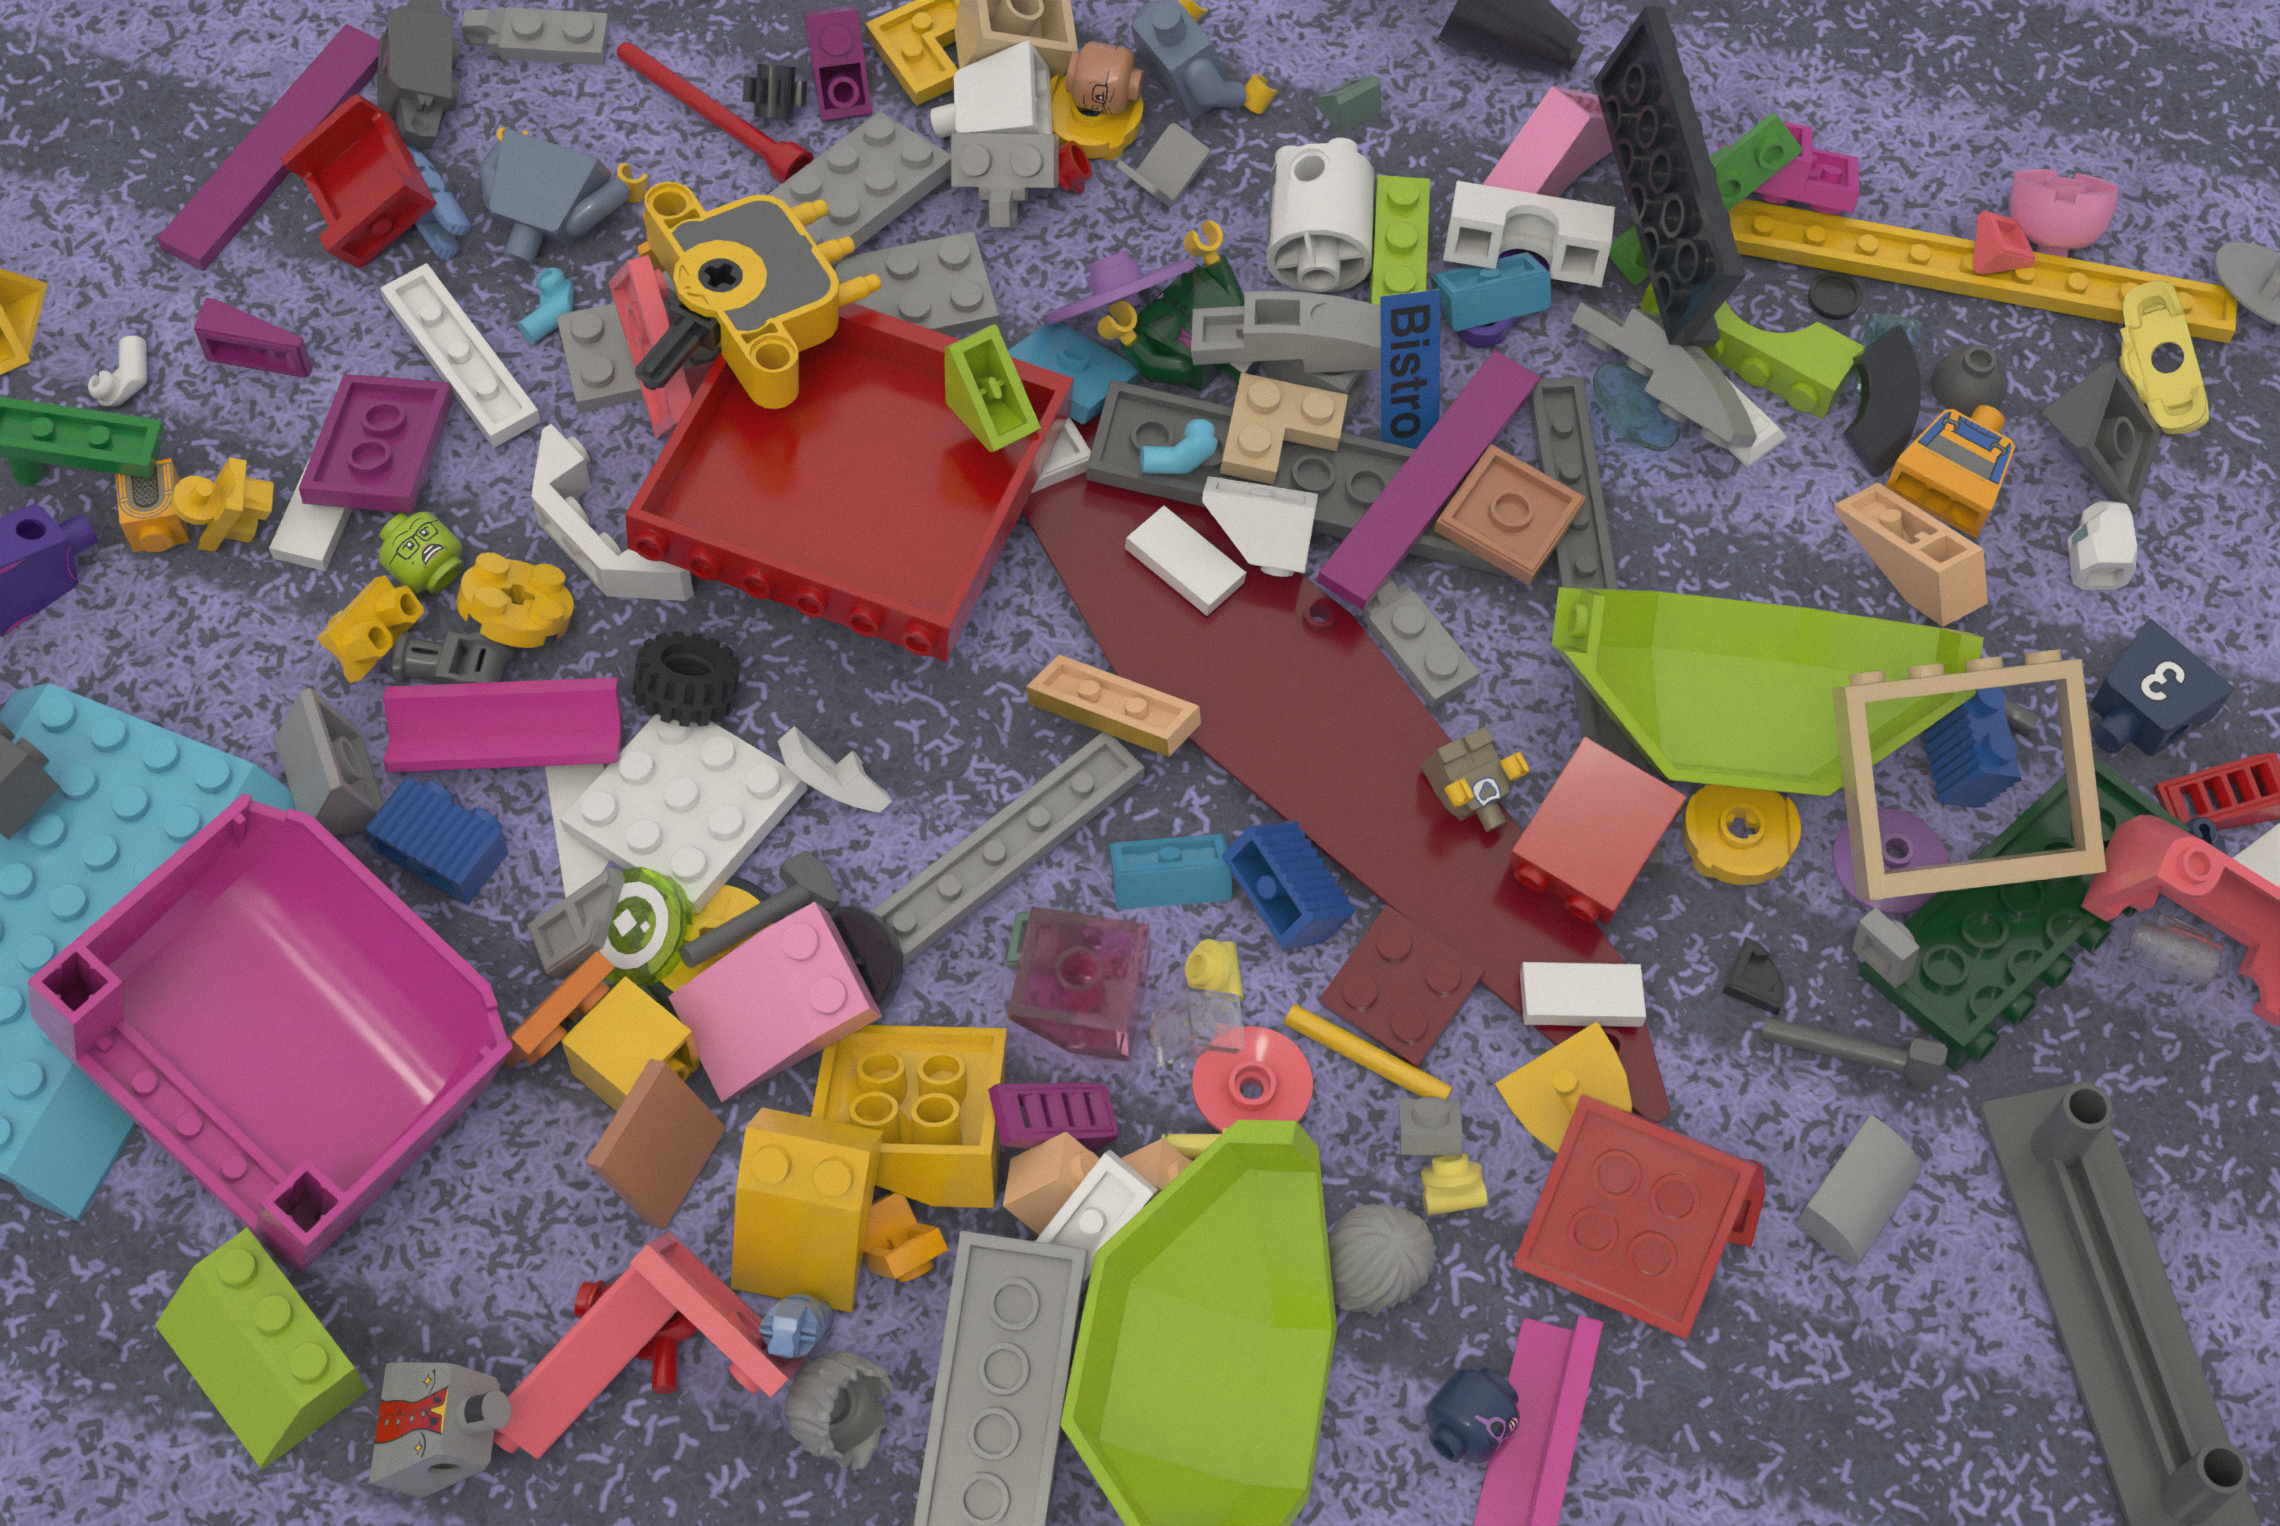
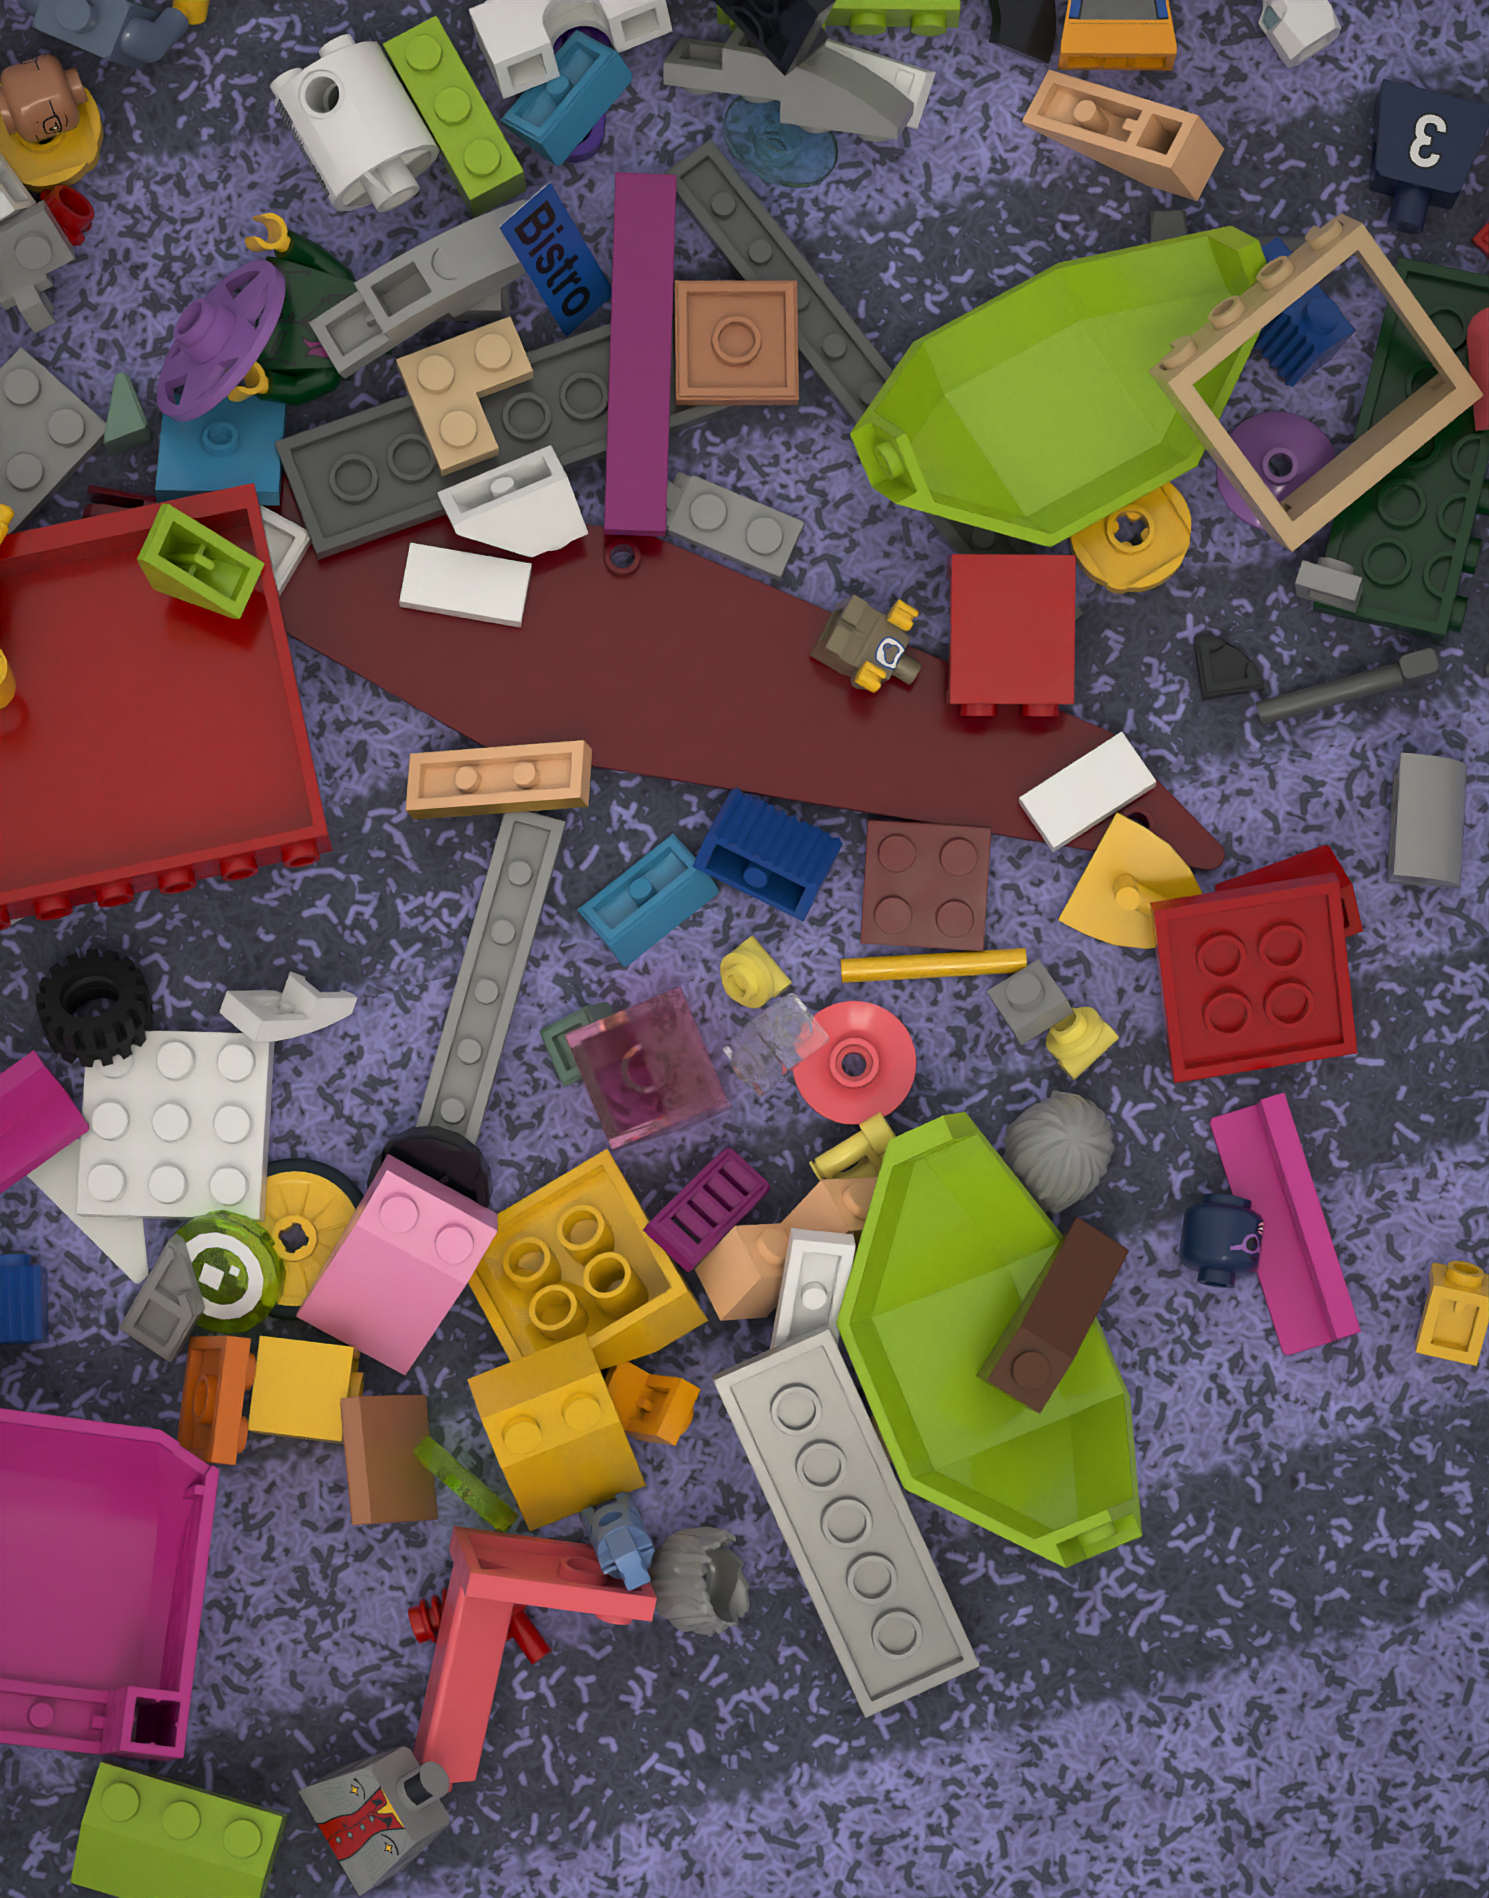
camera: 30 degrees left, 20 degrees up
dark grey piece [679,850,839,968] -> none
light grey bracket [1116,123,1211,208] -> none
medium azure arm [1140,419,1218,475] -> none
none -> sand green slope [104,372,154,456]
none -> clear neon green tile [413,1434,520,1533]
none -> reddish brown slope [976,1217,1129,1414]

